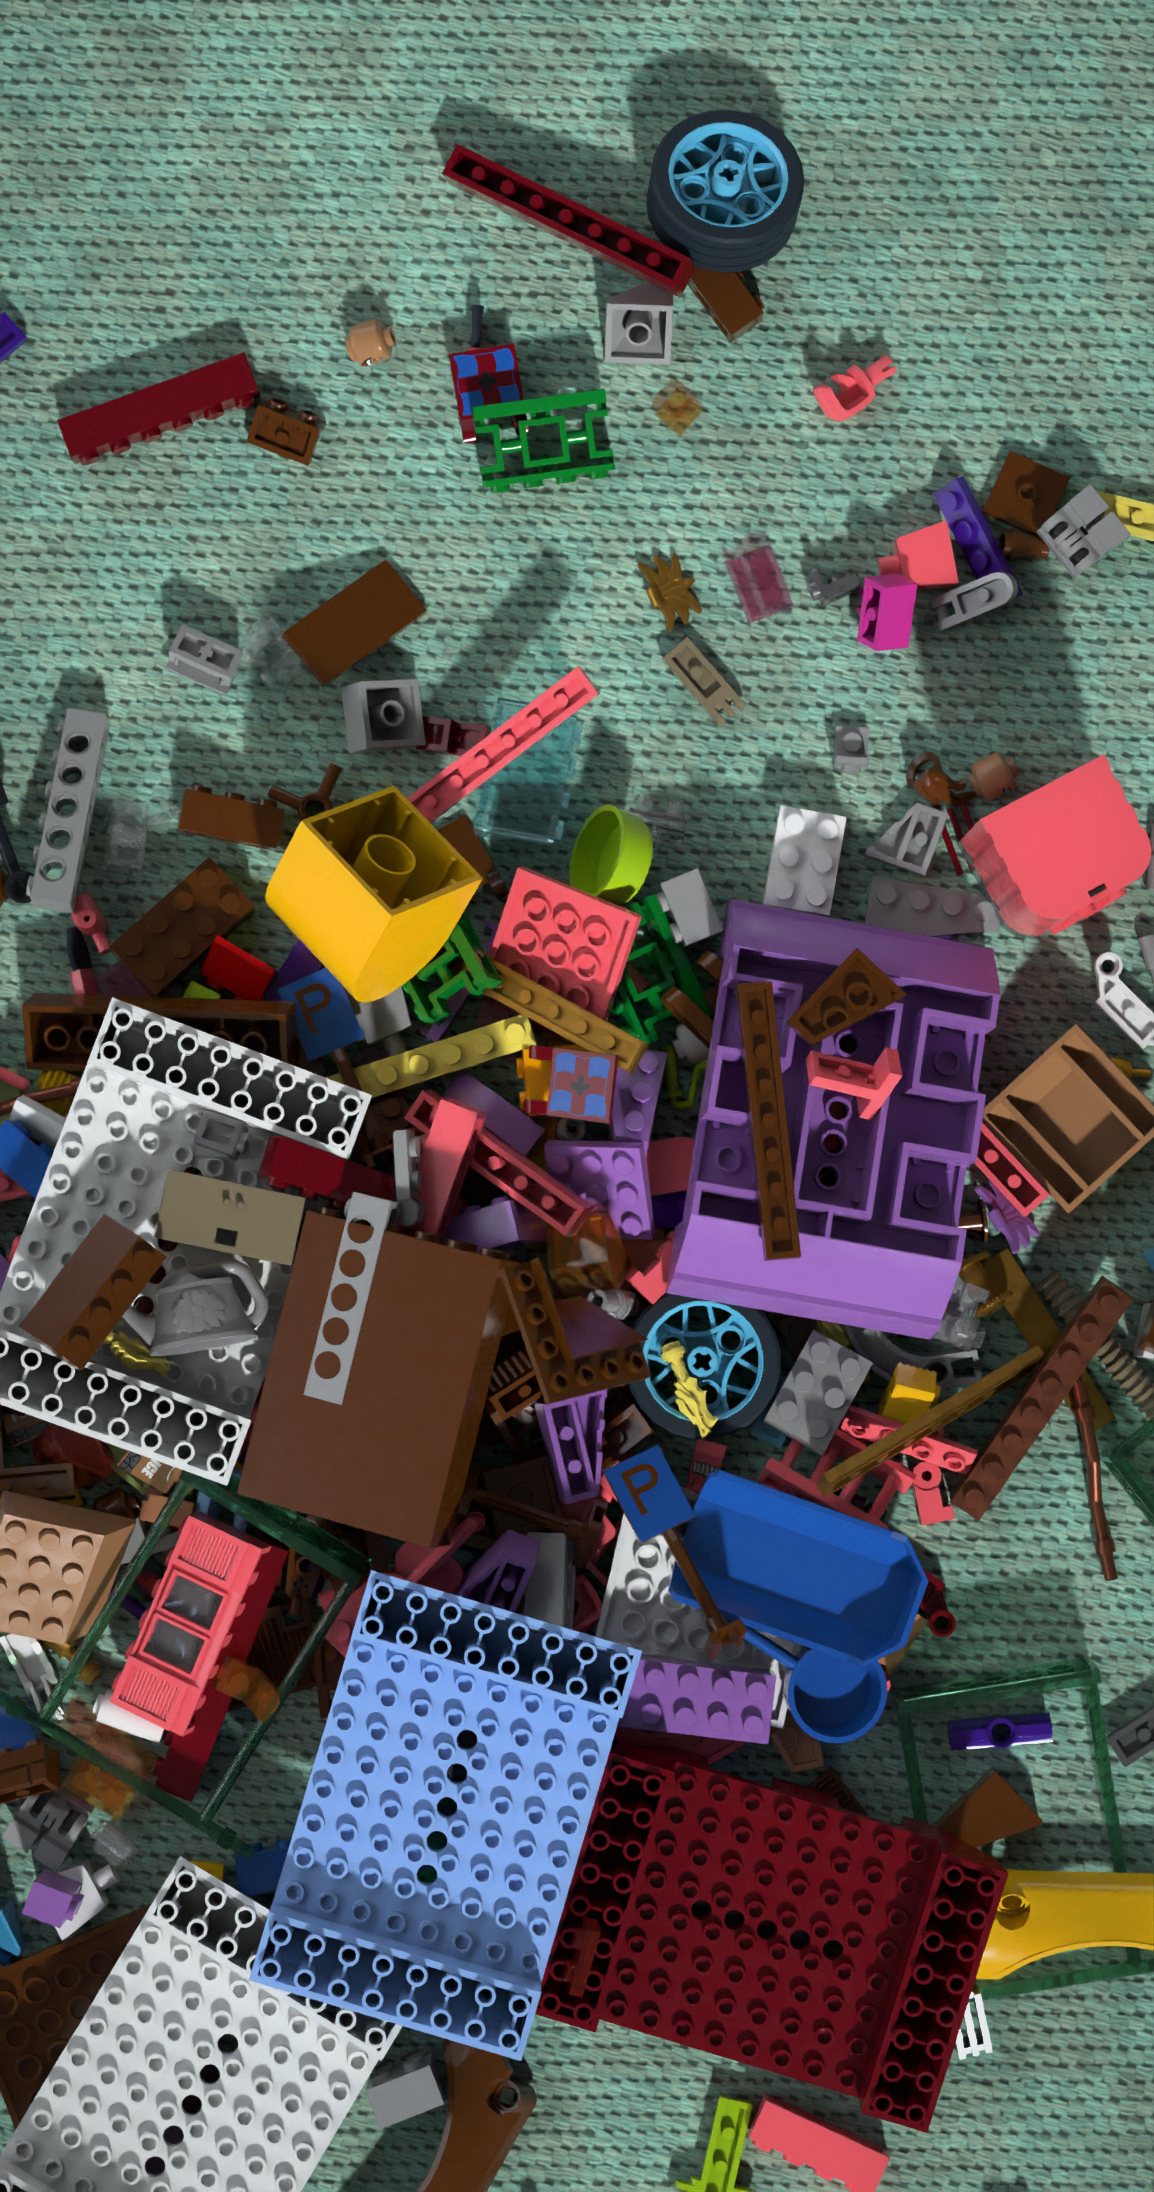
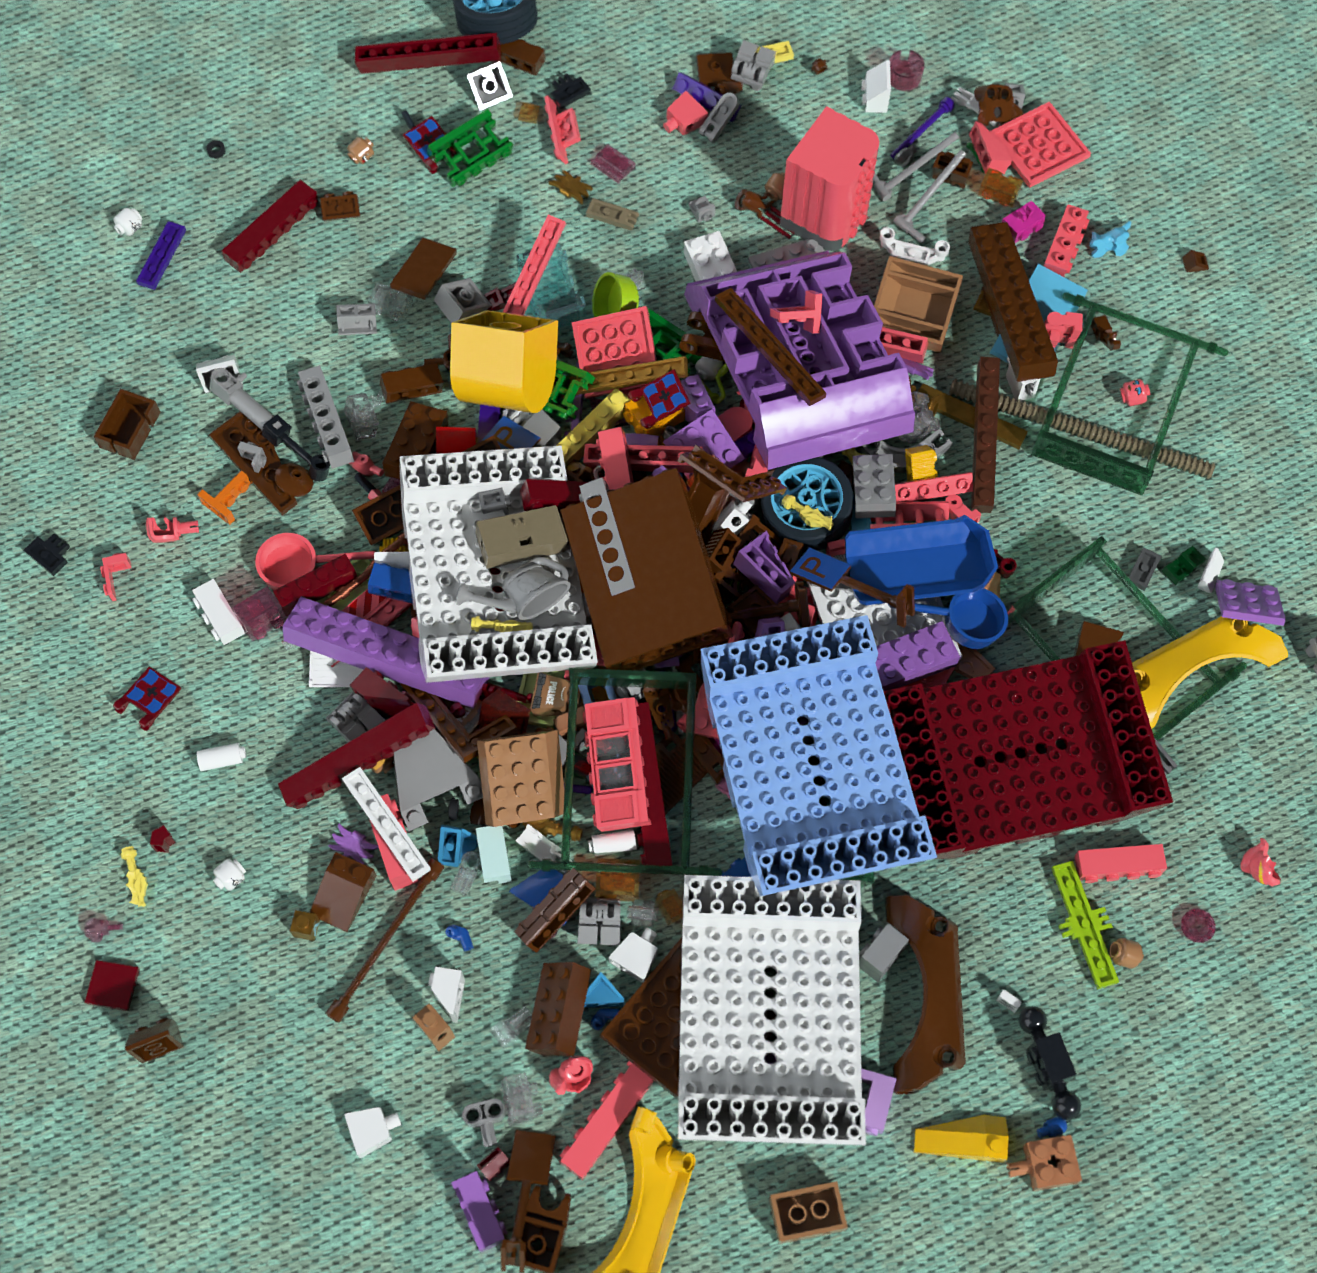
camera: 30 degrees left, 20 degrees down
reddish brown slope [18,1214,166,1370] -> none
medium lavender brick [21,1869,84,1928] -> none
clear orange bracket [212,1655,280,1723] -> none
light grey hinge [393,1129,425,1227] -> none
clear red plate [562,1916,601,1998] -> none
light grey slope [656,868,724,949] -> none
reddish brown wing [786,948,907,1046] -> none
flat silver bracket [806,568,861,607] -> none
coral piece [813,355,896,422] -> none
pearl gold tile [817,1345,1045,1497] -> none
dark pink brick [856,573,917,651] -> none
light grey wing [865,803,948,877] -> none
dark purple piece [947,1711,1053,1751] -> none
copper bar [1072,1380,1118,1581] -> none
none -> black piece [206,140,226,159]
none -> coral bracket [544,95,581,164]
none -> black hinge [551,73,591,109]
none -> clear orange brick [655,889,683,926]

